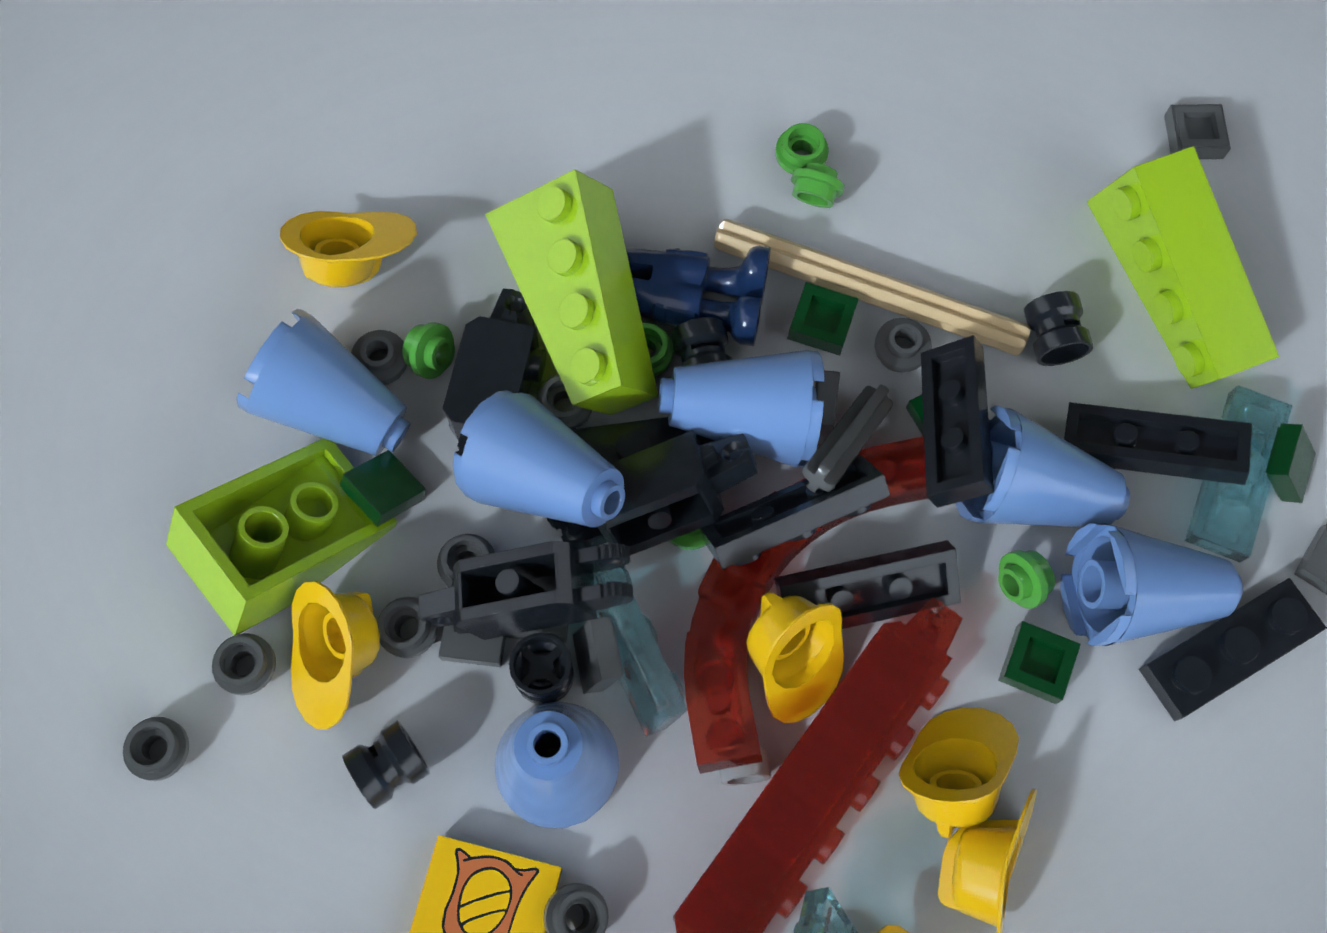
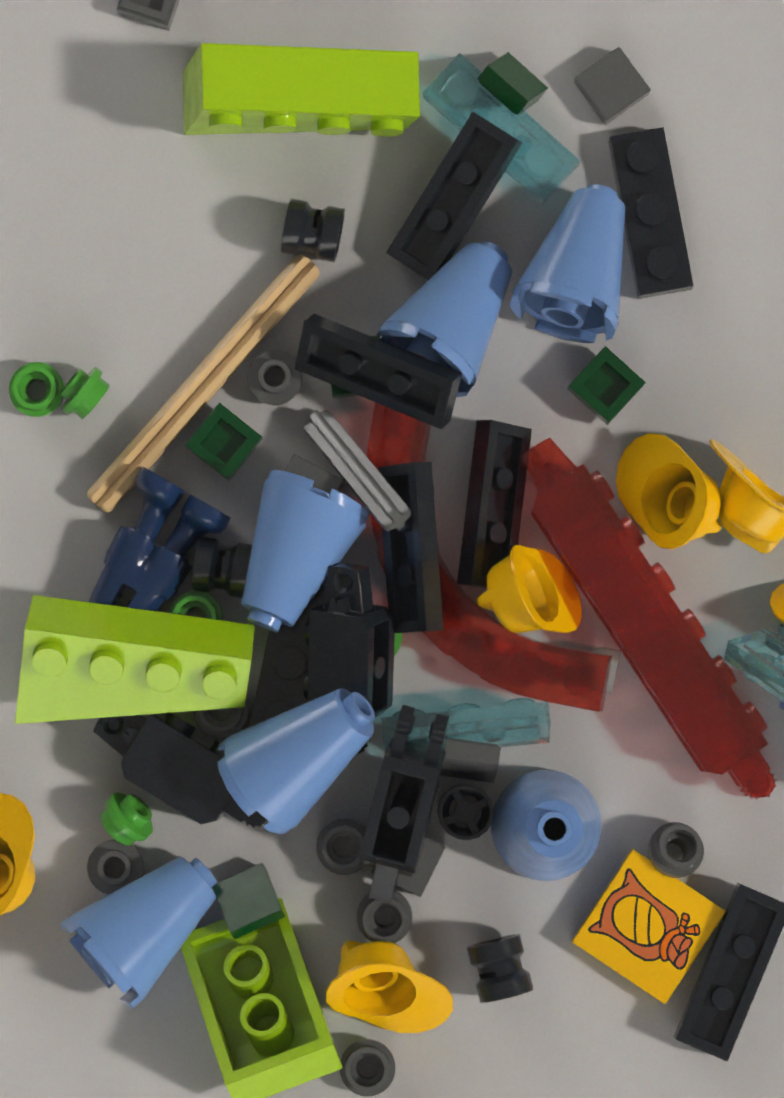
camera: 70 degrees left, 15 degrees up
bright green plate [998,550,1055,609] -> none

